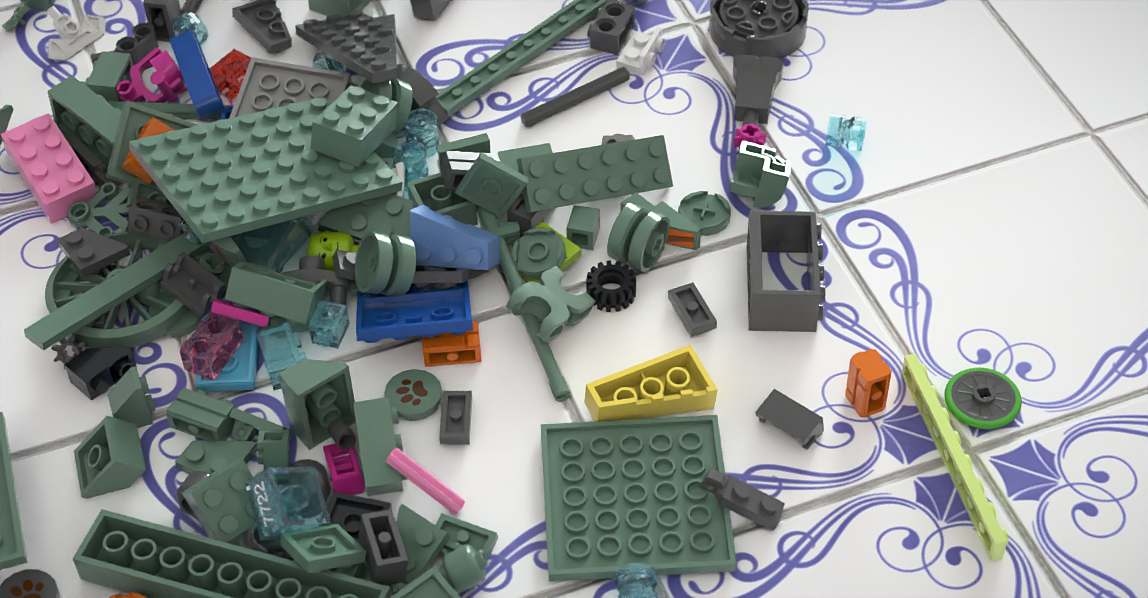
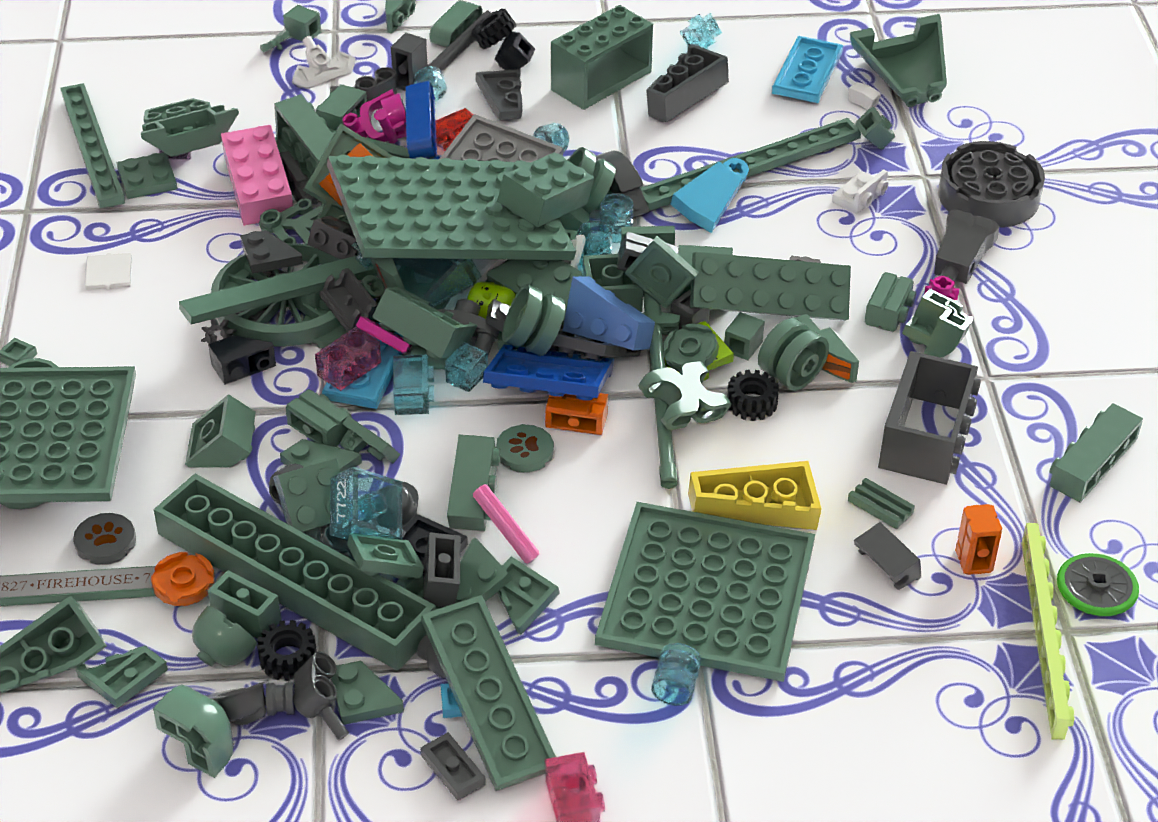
camera: 15 degrees right, 5 degrees down
sand green slope [107,366,156,428] -> none
sand green brick [257,430,290,478] -> none
sand green slope [278,359,356,450] -> none
dark grey wing [295,11,397,83] -> none
dark pink slope [323,444,365,495] -> none
dark grey hinge [328,419,356,450] -> none
dark grey plate [439,391,472,445] -> none
sand green head [440,544,489,592] -> none
dark grey axle [520,67,630,127] -> none
dark grey brick [587,0,635,55] -> none
dark grey plate [668,282,717,337] -> none
sand green tile [678,191,731,236] -> none
dark grey hinge [700,469,785,531] -> none
clear light blue wheel [825,113,867,151] -> none
none -> medium azure piece [670,158,749,233]
none -> sand green tile [847,477,915,529]
none -> sand green brick [864,272,917,332]
none -> sand green brick [1049,403,1144,503]

